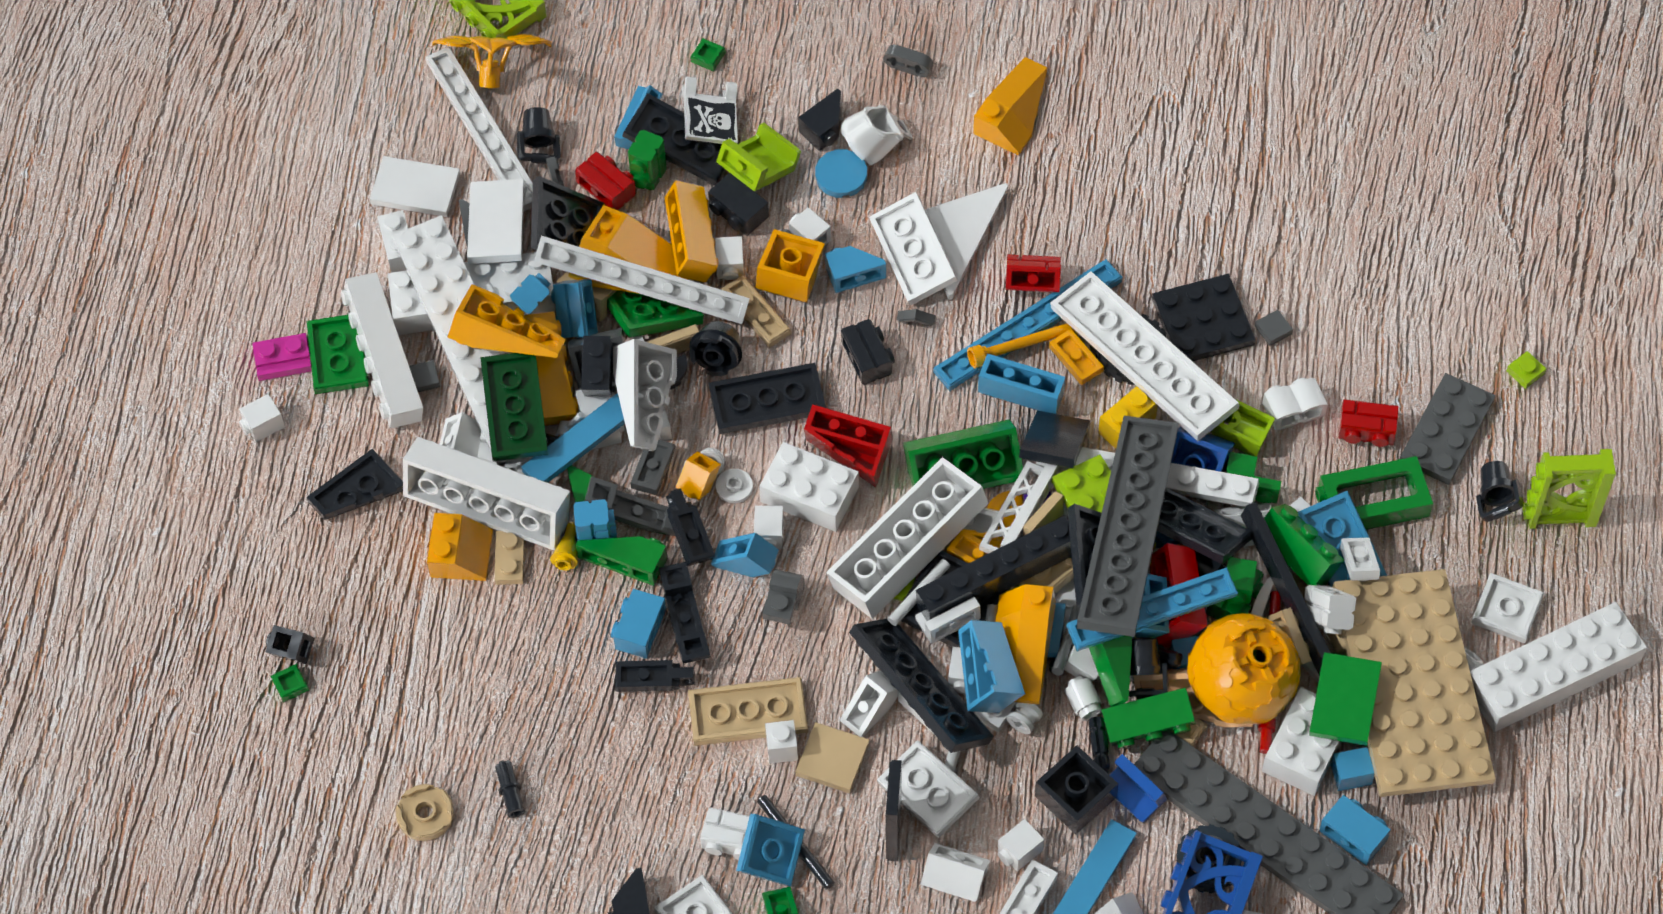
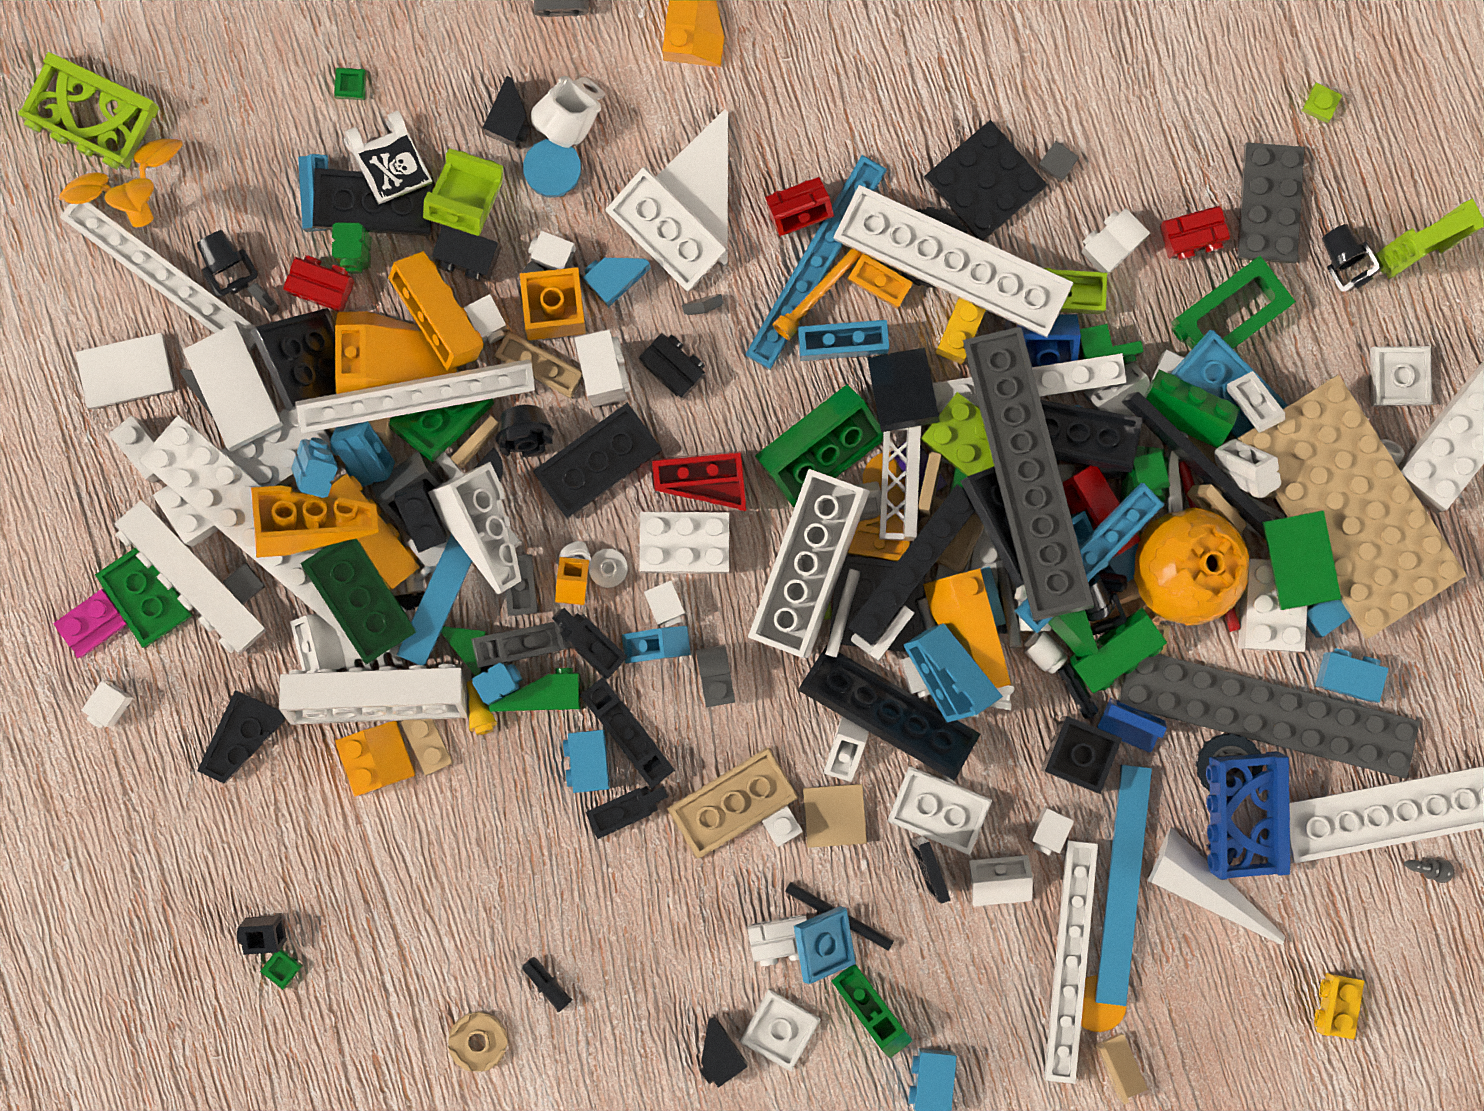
camera: 25 degrees left, 25 degrees up
none -> white brick [574,329,631,408]

